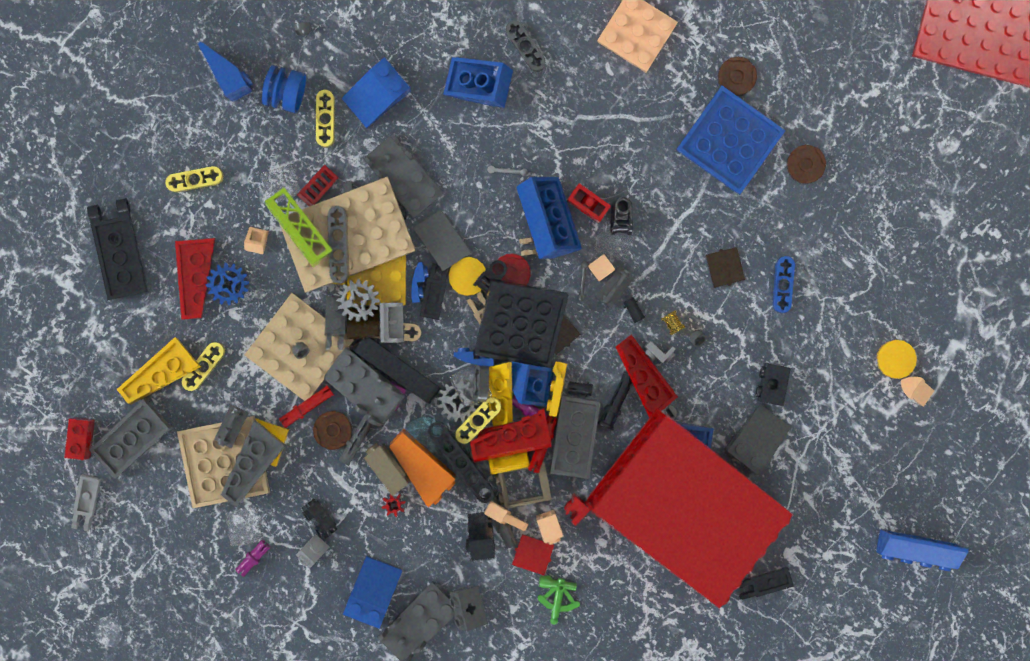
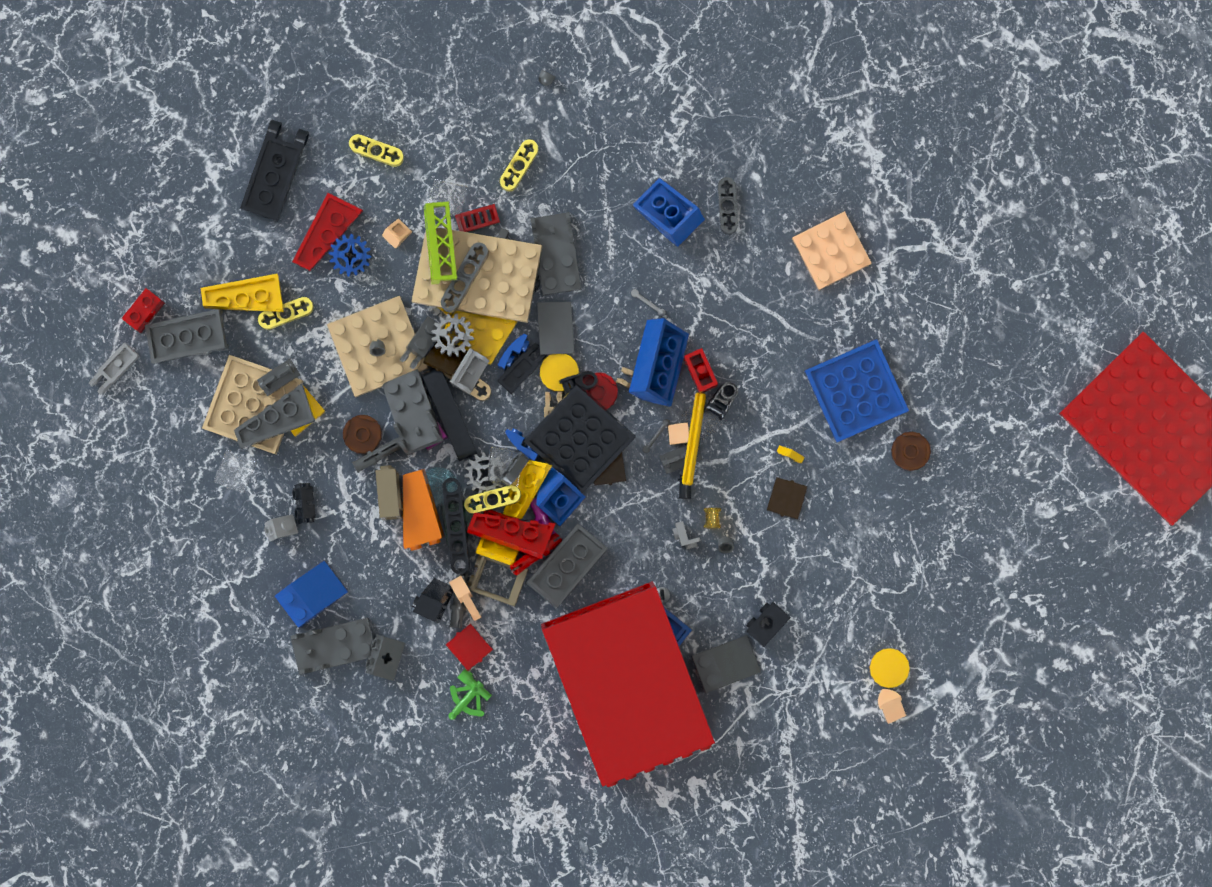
camera: 35 degrees right, 5 degrees down
blue slope [197,41,253,102] -> none
magenta pin [235,539,271,577] -> none
blue wheel [262,65,306,114] -> none
red pin [279,385,334,428] -> none
blue slope [342,57,411,128] -> none
red gear [381,494,406,517] -> none
light nougat brick [536,509,563,544] -> none
yellow hinge [546,362,567,417] -> none
red hinge [564,493,590,526] -> none
black pin [568,381,593,397] -> none
black pin [598,371,632,431] -> none
red wing [616,335,678,418] -> none
reddish brown tile [717,56,757,96] -> none
black hinge [739,567,794,600] -> none
blue beam [772,256,795,313] -> none
slope [876,529,968,571] -> none
none -> yellow axle [682,393,706,486]
none -> yellow tile [777,445,804,463]

